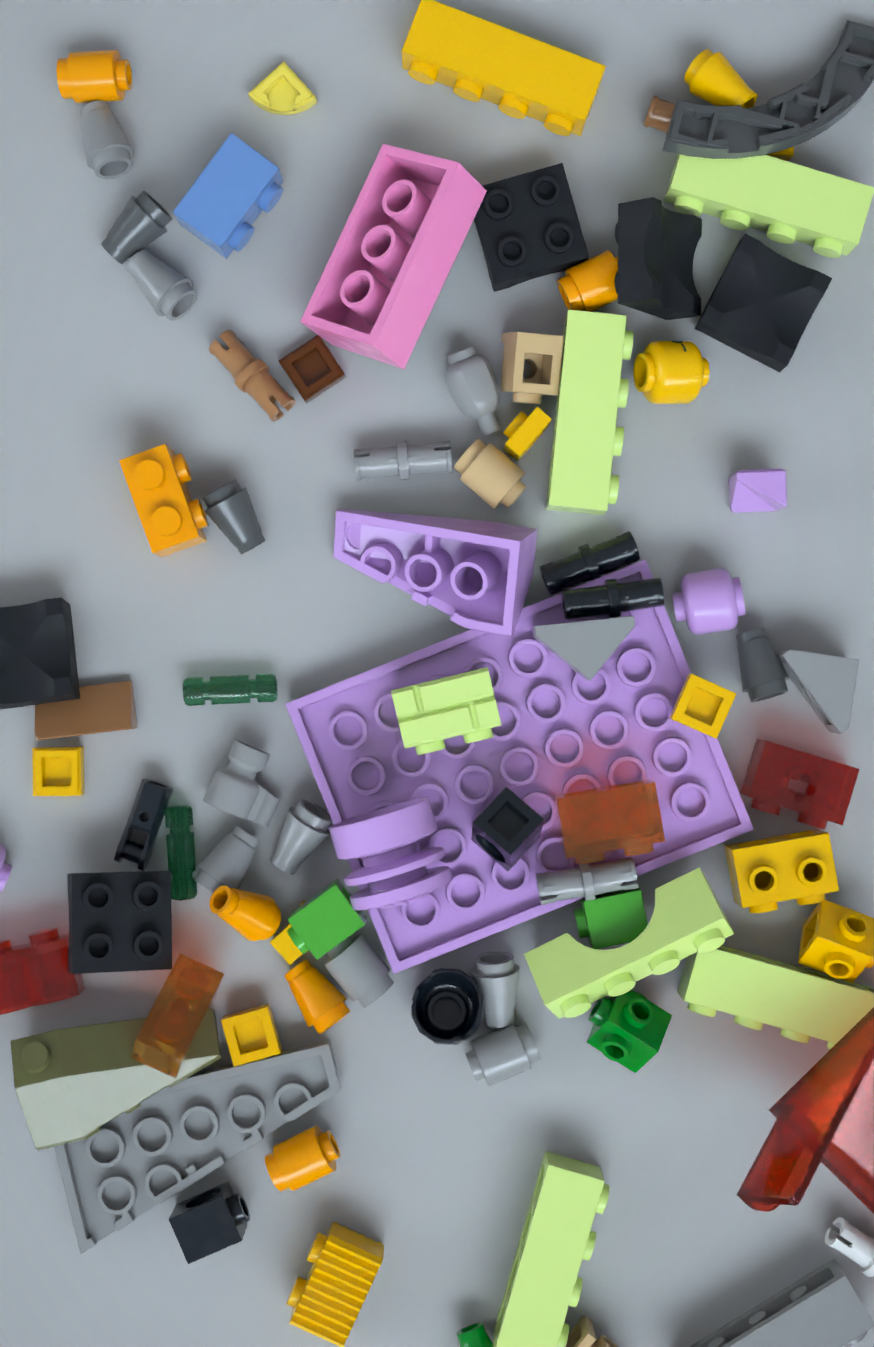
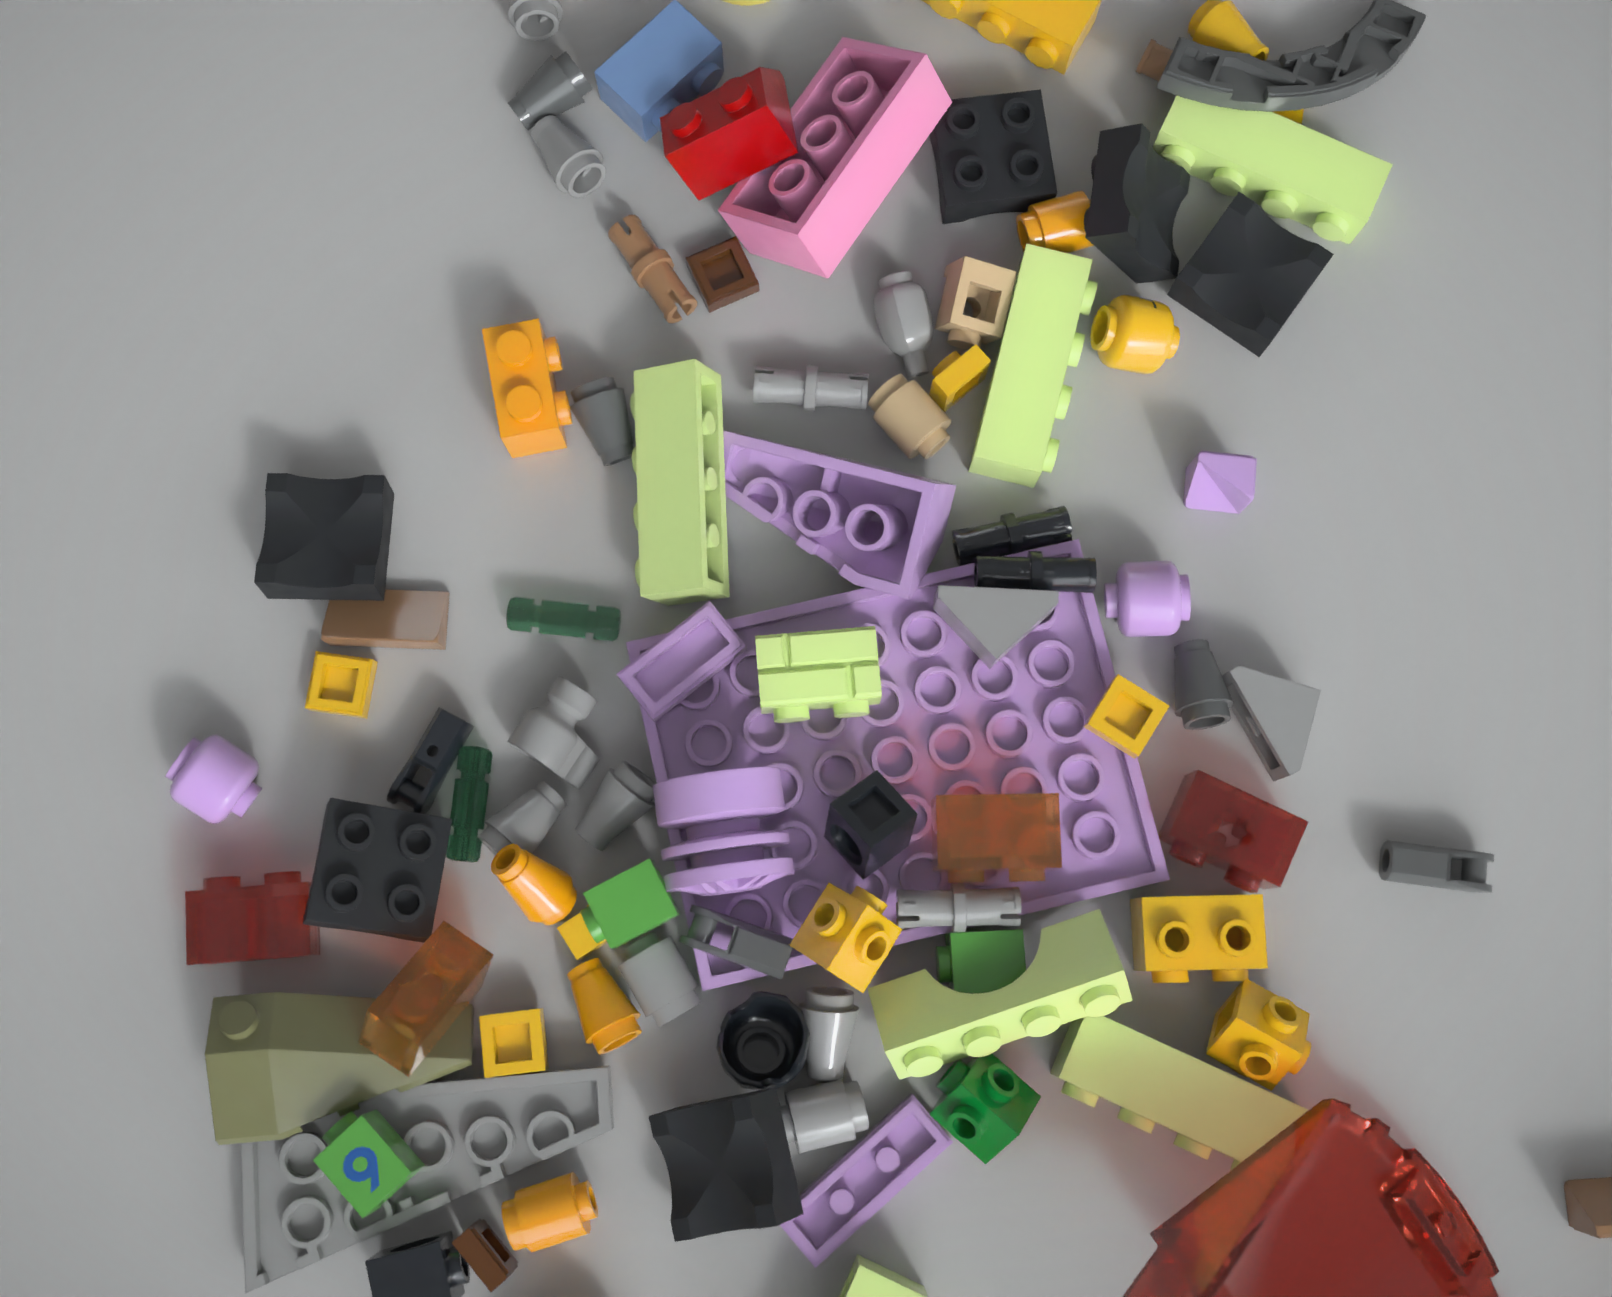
camera: 10 degrees right, 10 degrees down
none -> bright green brick [313,1109,425,1218]
none -> reddish brown tile [451,1218,518,1292]
none -> lavender tile [617,601,747,722]
none -> yellowish green brick [630,359,730,606]
none -> black brick [649,1087,804,1242]
none -> red slope [660,67,798,201]
none -> dark grey bar [679,905,793,980]
none -> lavender tile [780,1093,953,1268]
none -> yellow brick [789,883,903,993]

